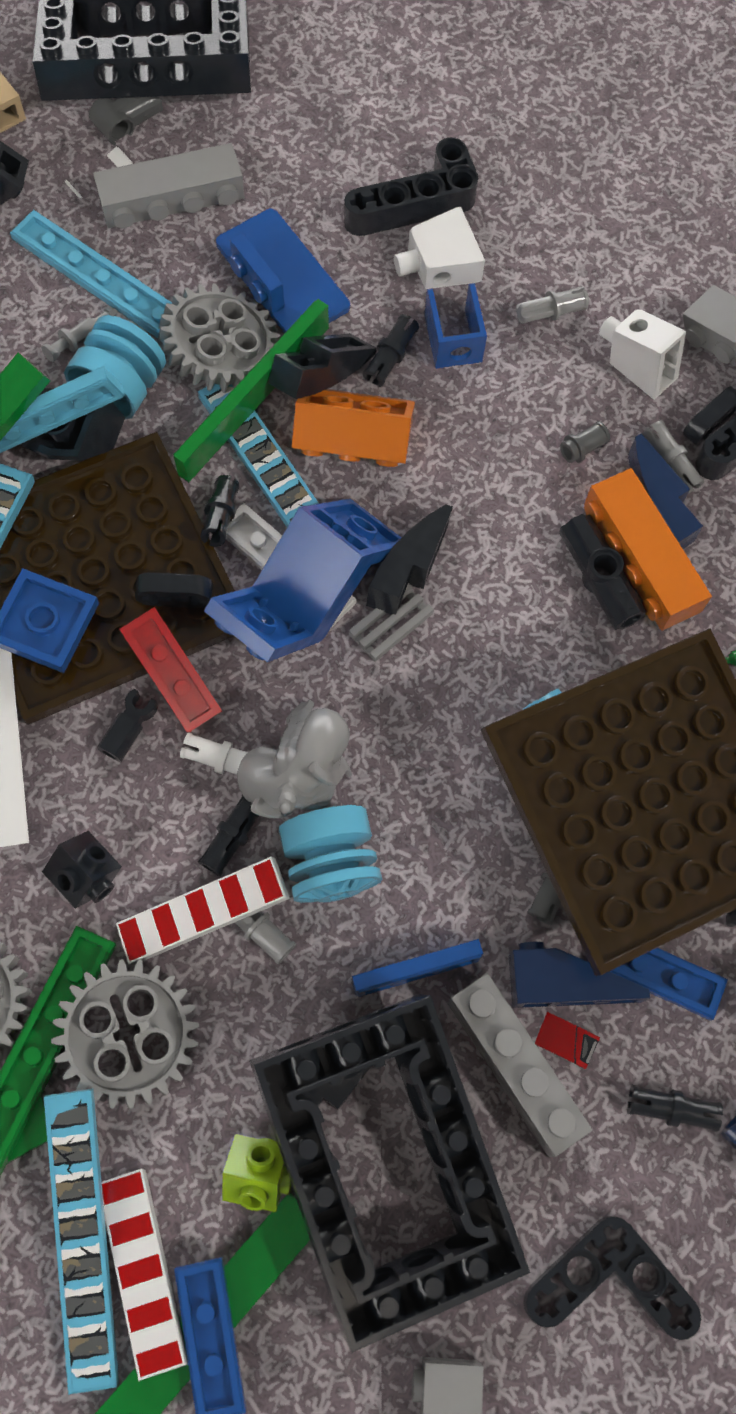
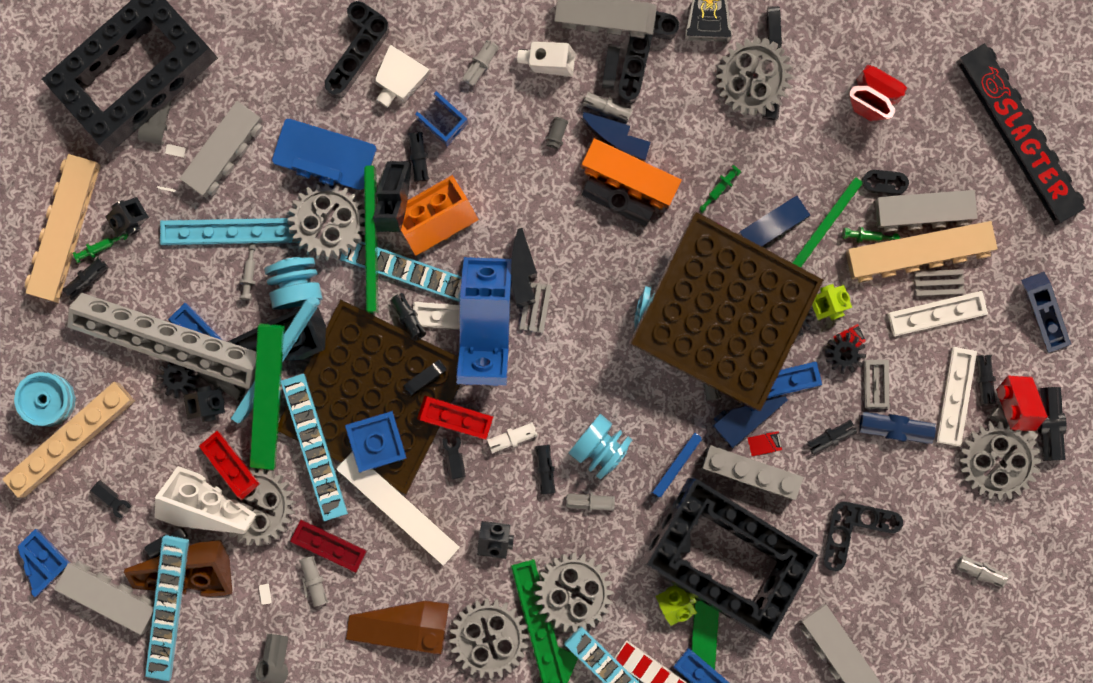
camera: 35 degrees left, 15 degrees up
tile [116,857,290,965] -> none
light grey hair [237,700,352,818] -> none

